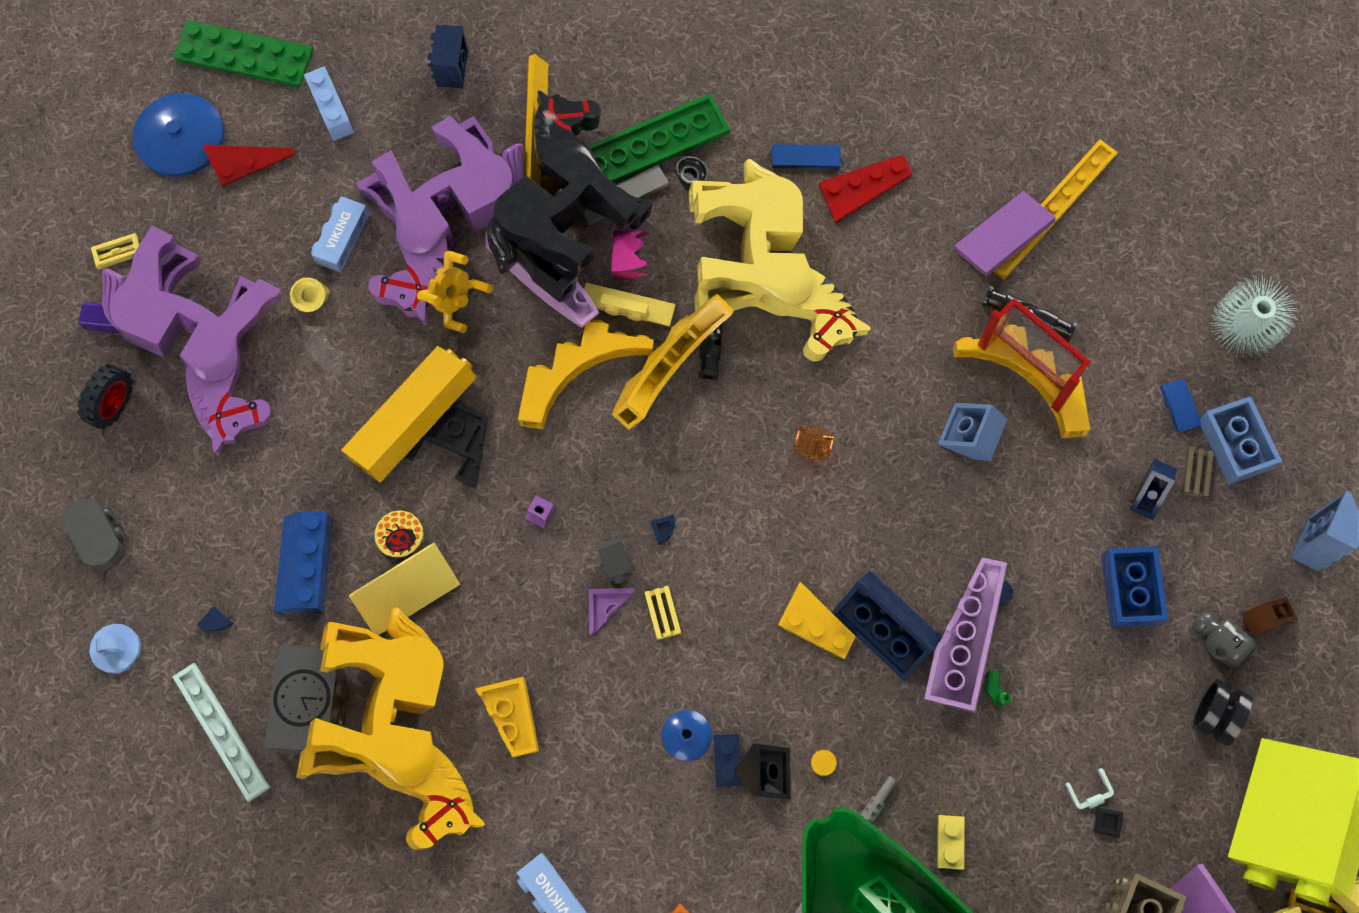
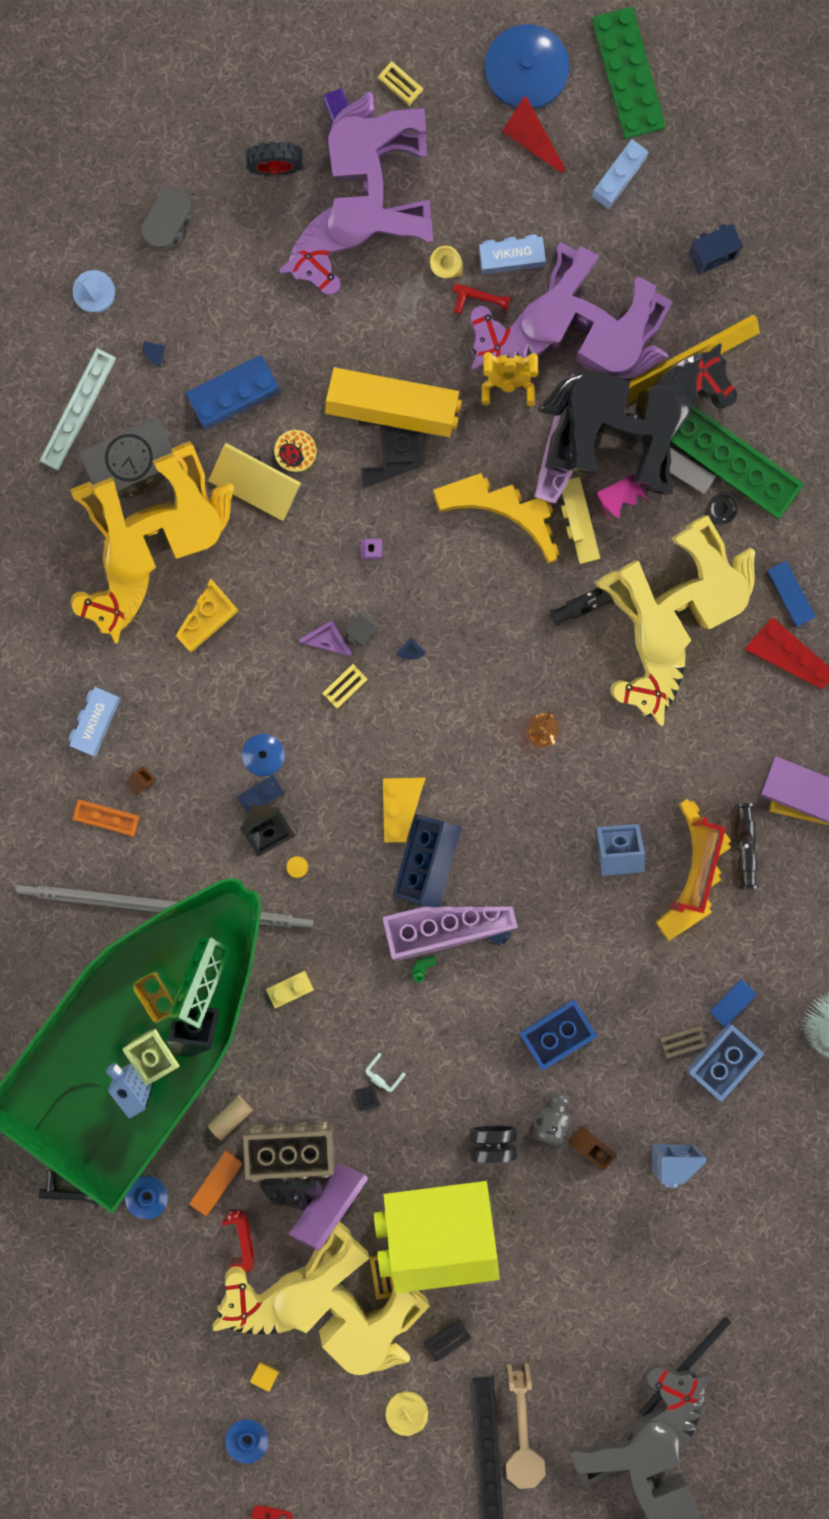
camera: 60 degrees right, 15 degrees up
yellow arch [612,294,734,430] -> none
dark blue slope [1130,458,1177,520] -> none
none -> reddish brown piece [125,766,156,796]
none -> red piece [453,283,513,315]

